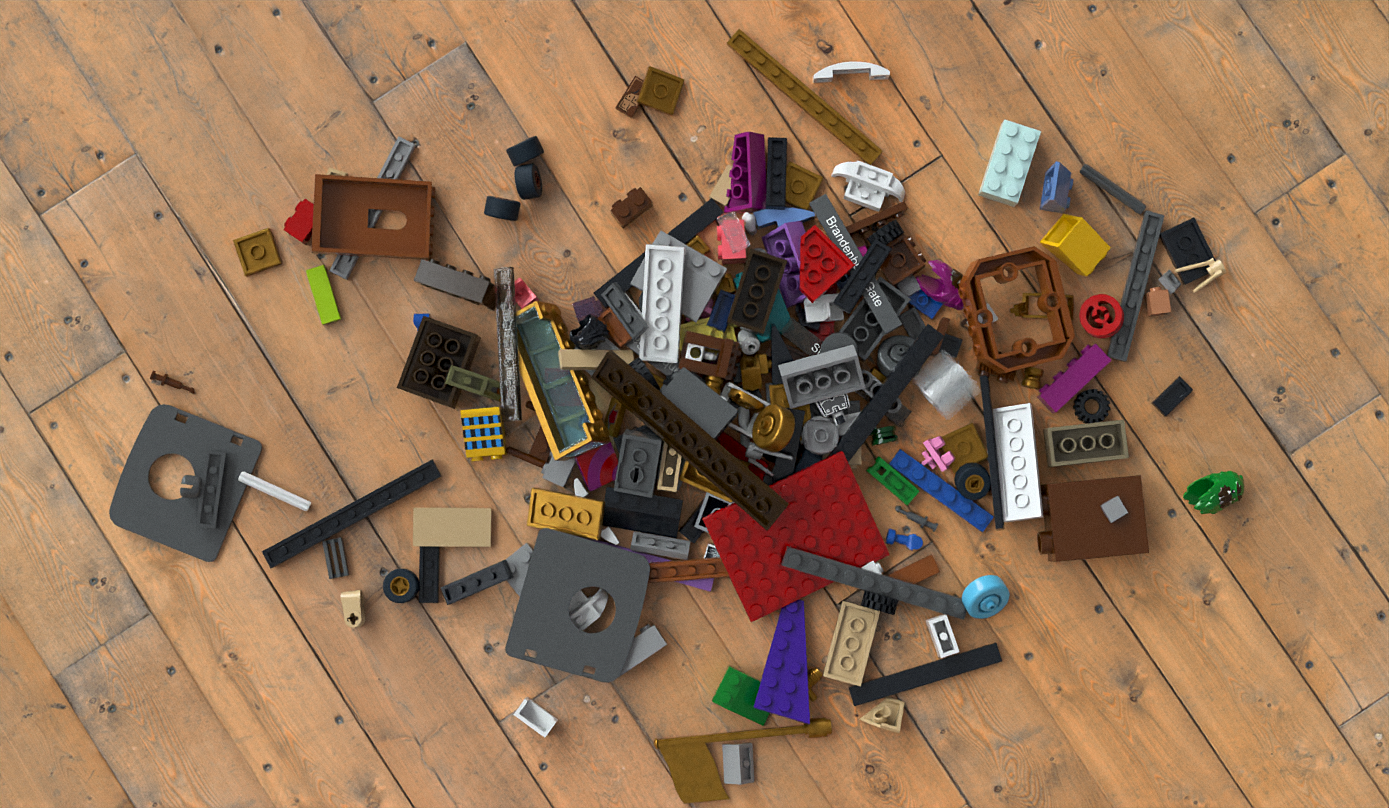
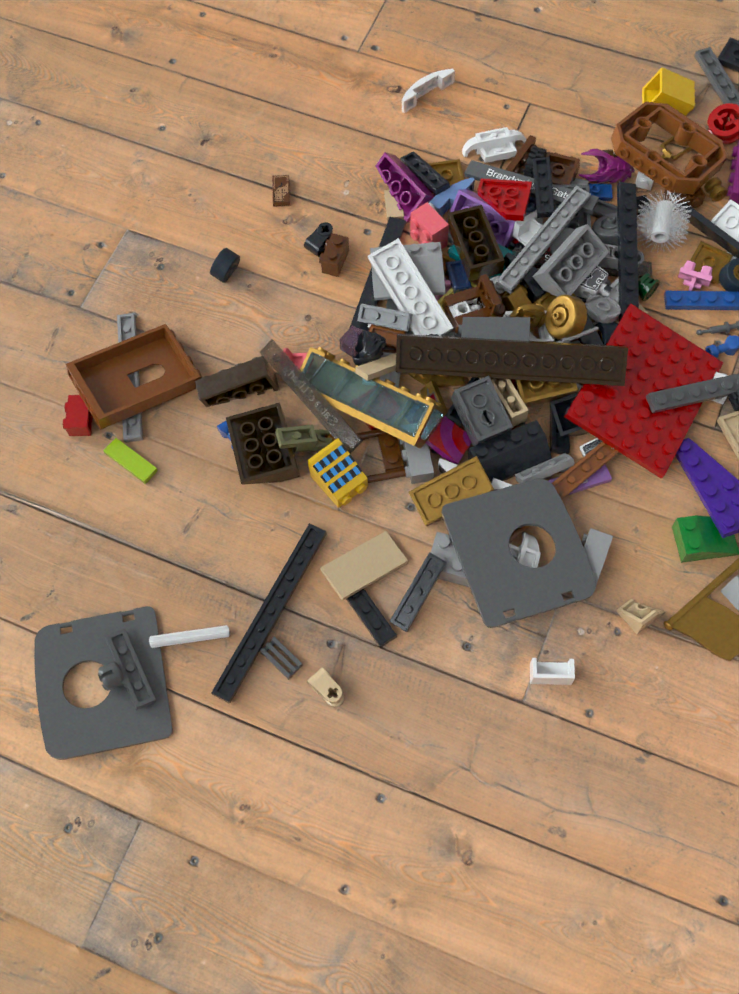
camera: 30 degrees left, 20 degrees down
reddish brown piece [150,370,195,394] -> none
pearl gold tile [233,228,282,277] -> none
black wheel [383,569,419,603] -> none
black wheel [484,196,521,221] -> none
black wheel [514,163,542,200] -> none
pearl gold tile [636,66,685,116] -> none
clear slope [717,211,751,254] -> none
pearl gold plate [727,29,883,165] -> none
green plate [866,456,919,506] -> none
light aqua brick [978,120,1041,207] -> none
medium blue slope [1040,161,1073,213] -> none
dark grey axle [1080,164,1146,214] -> none
none -> black piece [304,222,333,257]
none -> light grey tile [496,185,591,294]
none -> tan slope [617,599,666,634]

